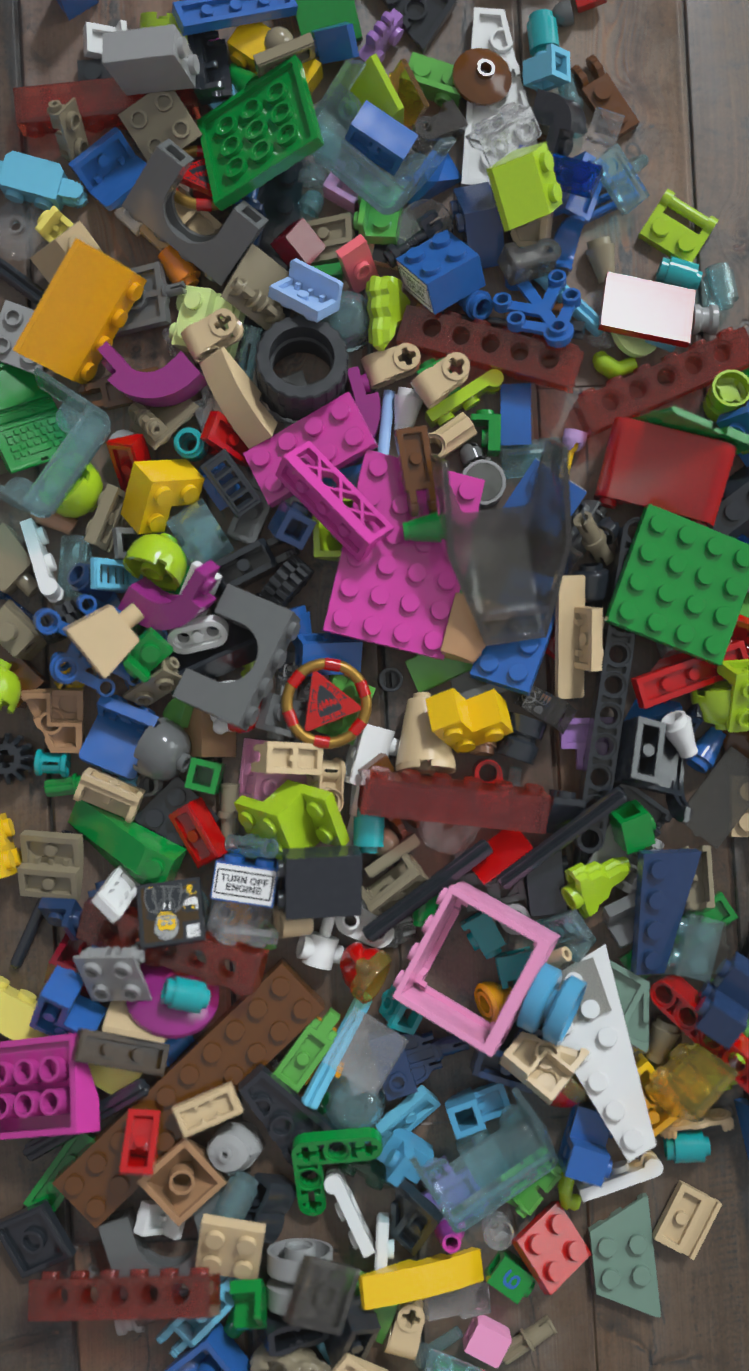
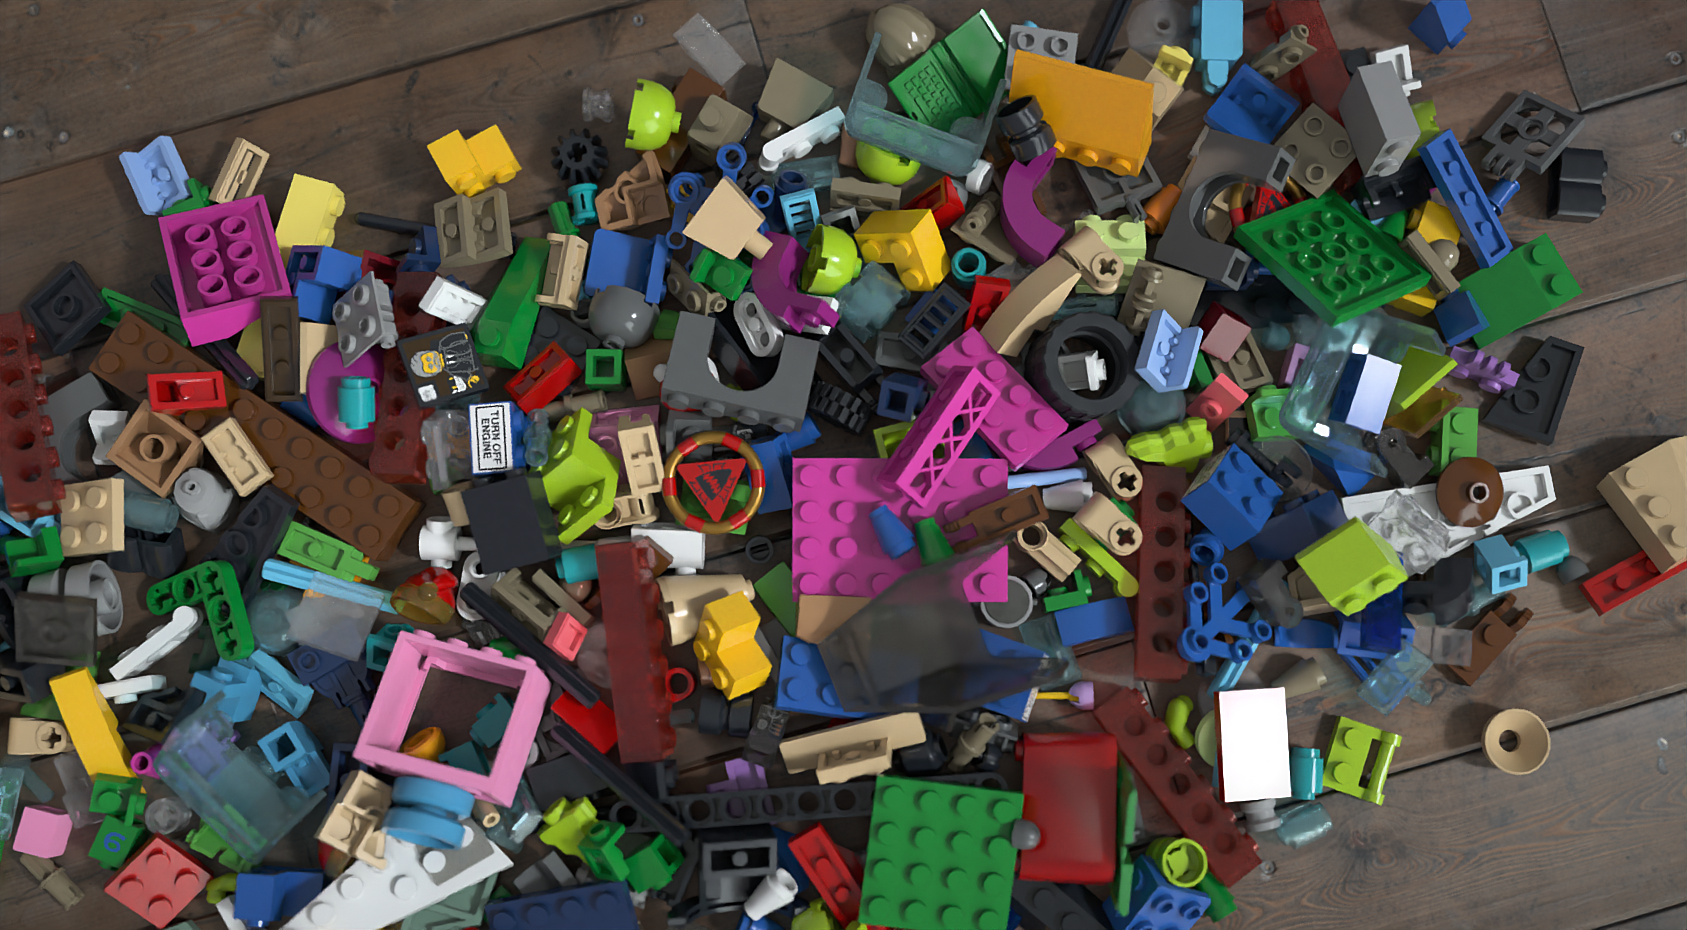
camera: 80 degrees right, 5 degrees down
none -> green bracket [89,773,147,827]
none -> coral tile [543,611,588,661]
none -> green bracket [577,820,630,882]
none -> blue cone [868,504,916,561]
none -> white tile [966,159,994,196]
none -> black wheel [994,95,1057,162]
none -> dark grey hinge [1012,819,1040,850]
none -> white bracket [1058,350,1106,391]
none -> tan piece [1481,708,1551,775]

